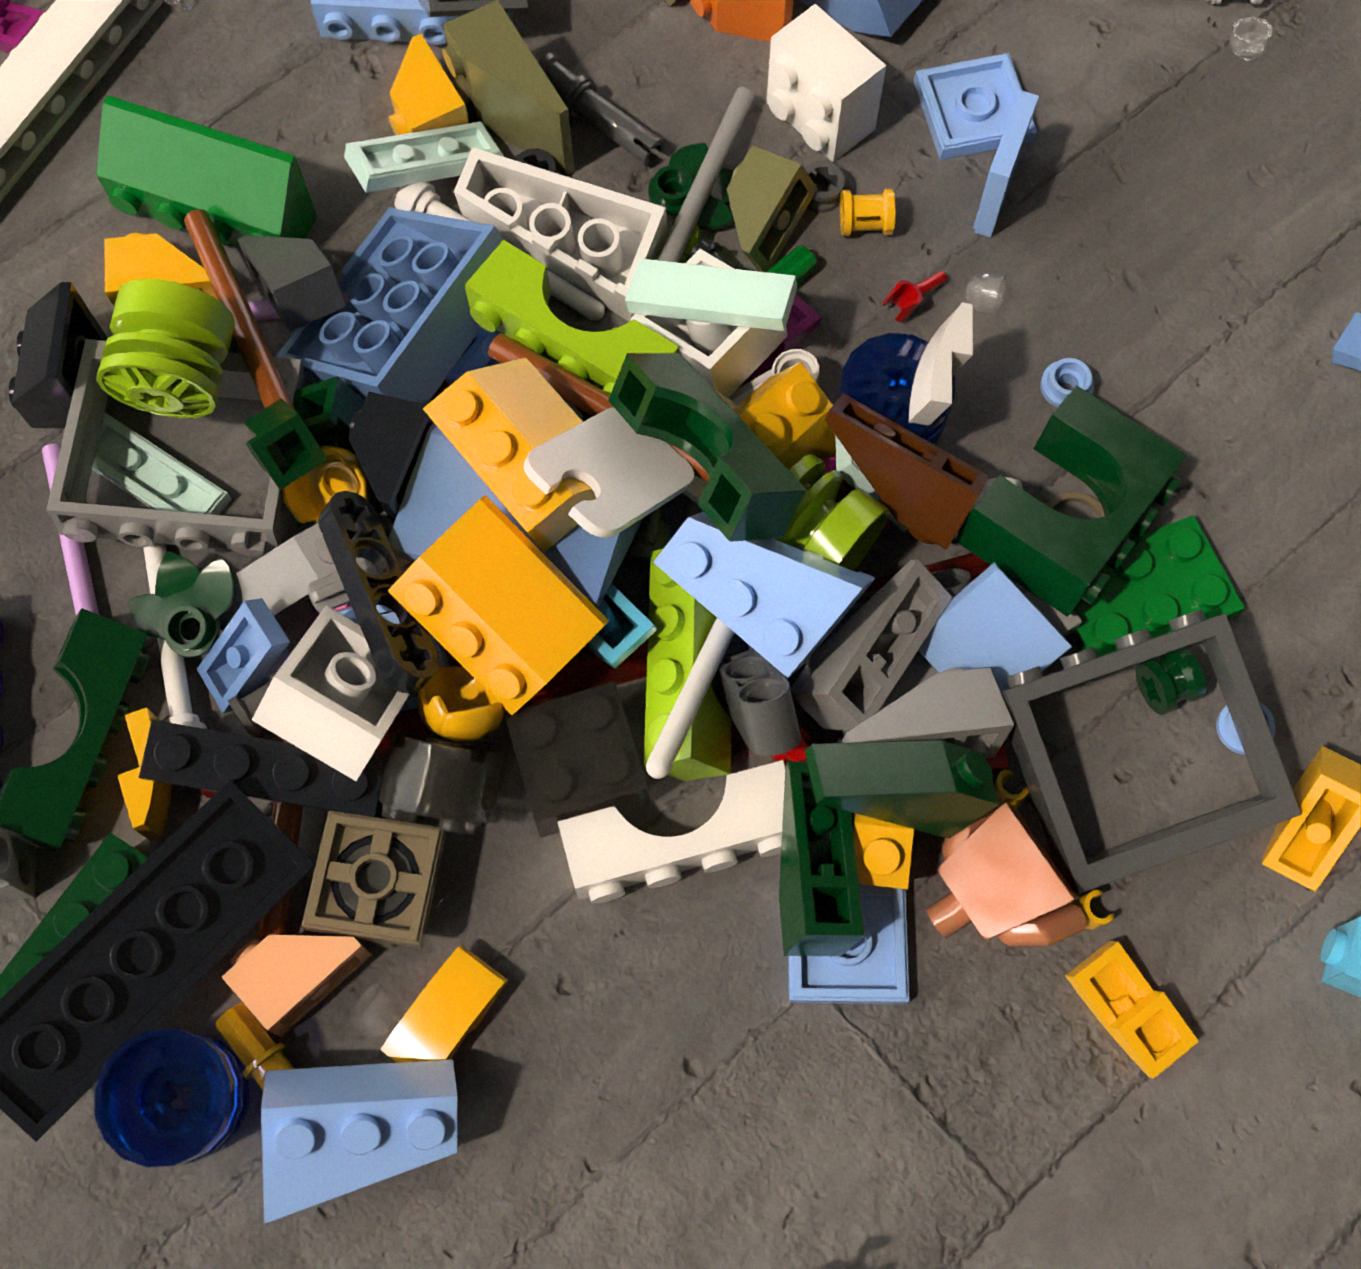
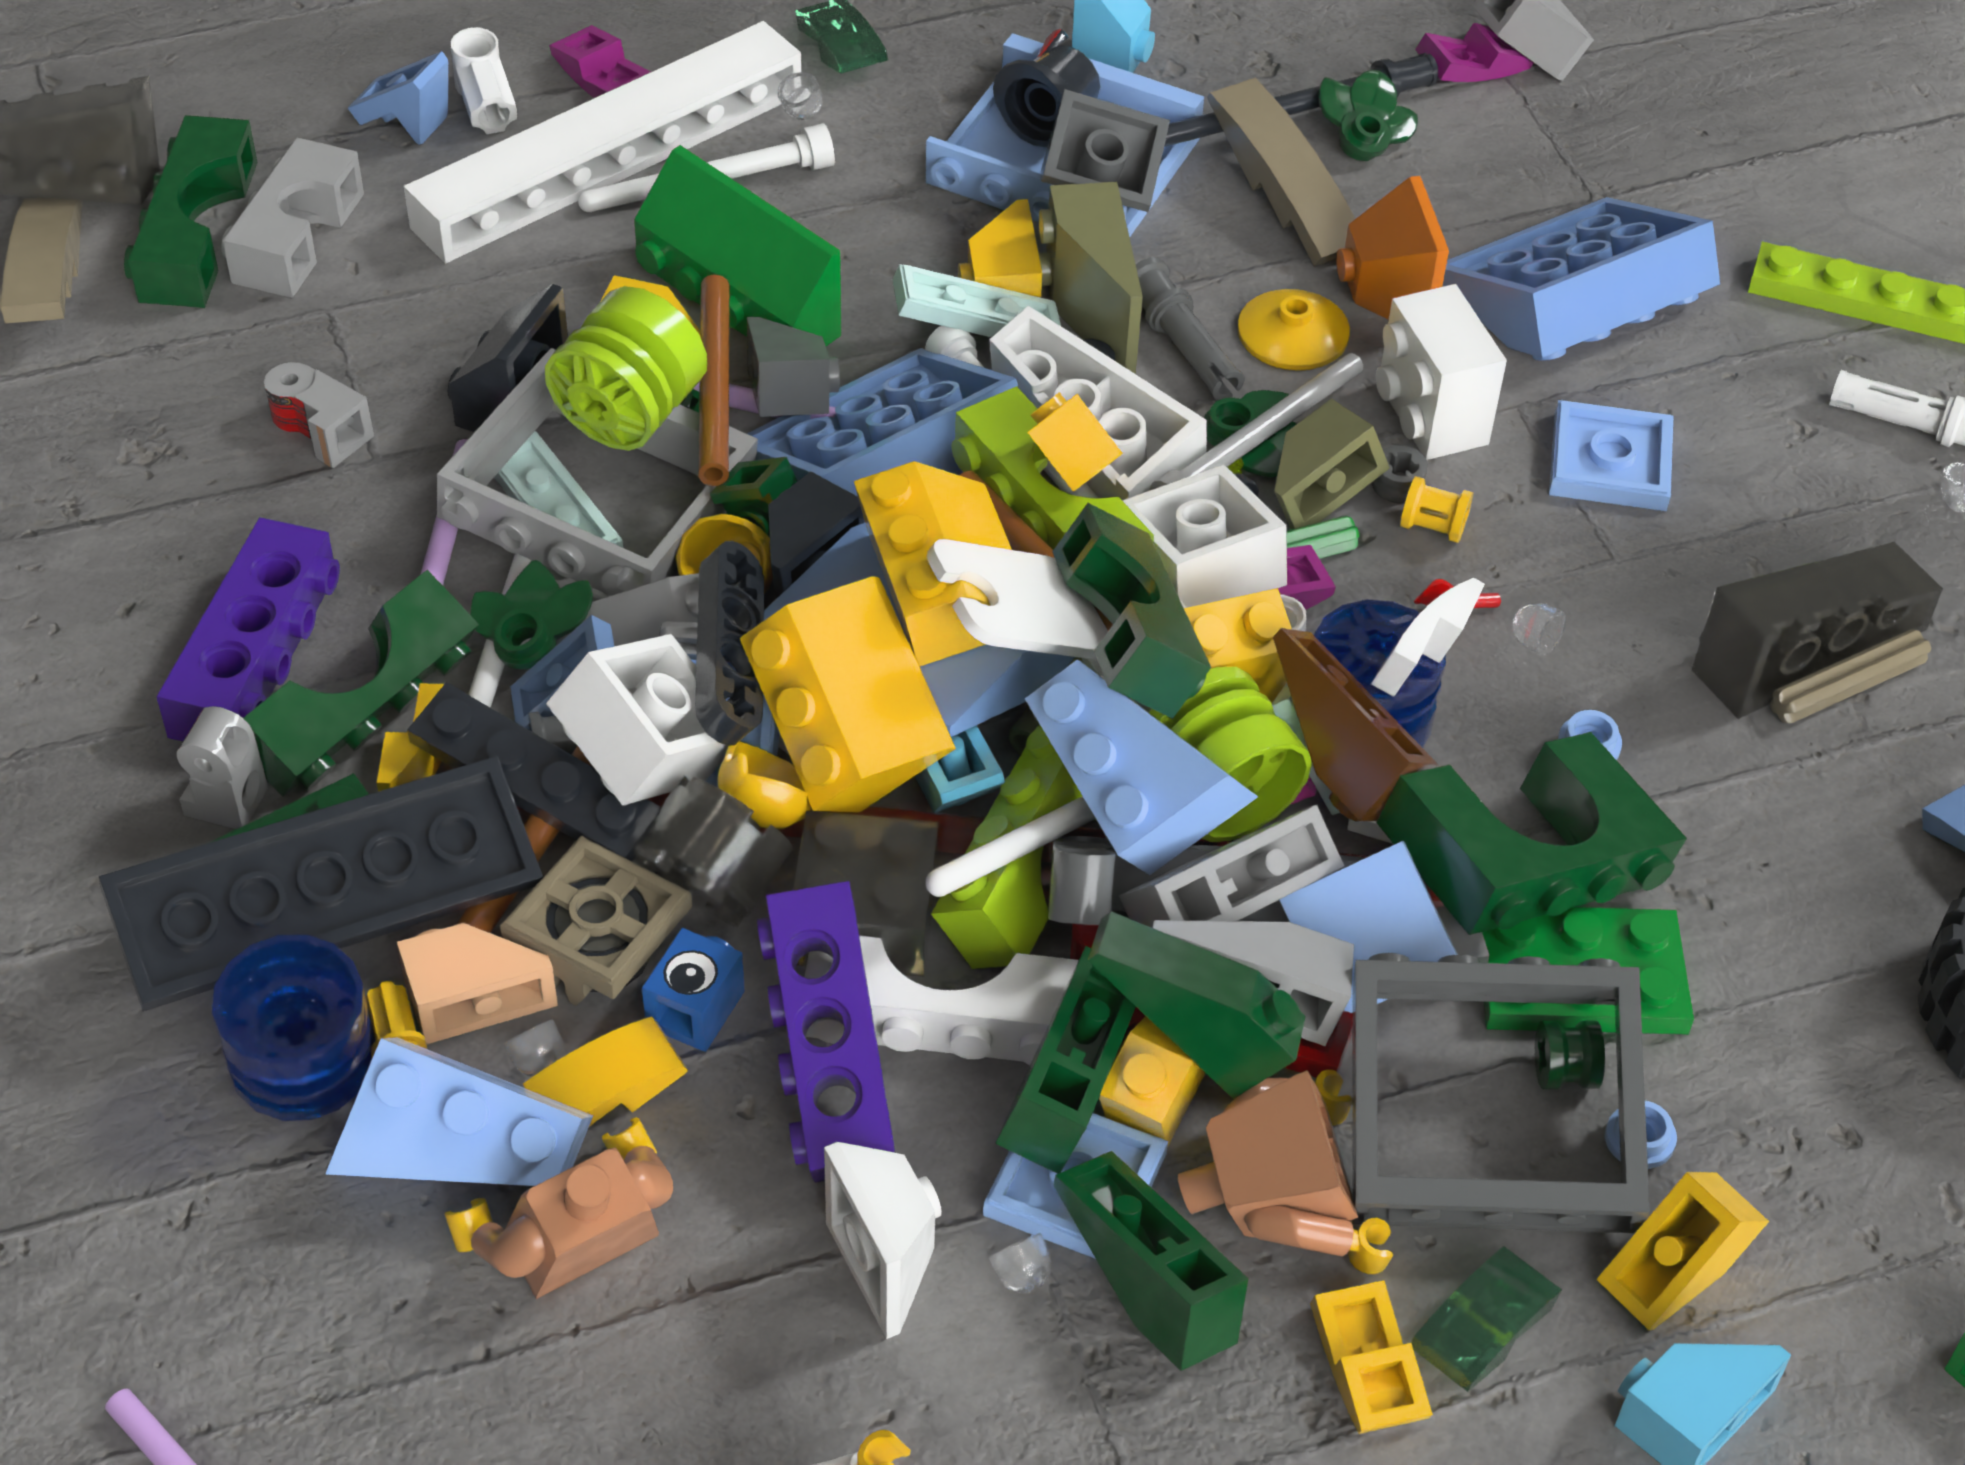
camera: 20 degrees right, 20 degrees down
dark green brick [244,398,328,490] -> none
light aqua tile [625,258,797,331] -> none
light blue tile [973,91,1039,238] -> none
none -> nougat torso [444,1117,673,1299]
none -> white piece [578,123,835,212]
none -> blue brick [642,928,745,1052]
none -> dark purple brick [757,881,896,1183]
none -> white slope [824,1142,941,1339]
none -> clear hinge [988,1232,1052,1294]
none -> yellow slope [1027,392,1123,492]
none -> dark green slope [1054,1151,1249,1371]
none -> yellow dish [1237,289,1350,371]
none -> clear green slope [1411,1246,1562,1392]
none -> clear smoke wedge [1692,542,1943,719]
none -> dark tan axle [1770,629,1931,724]

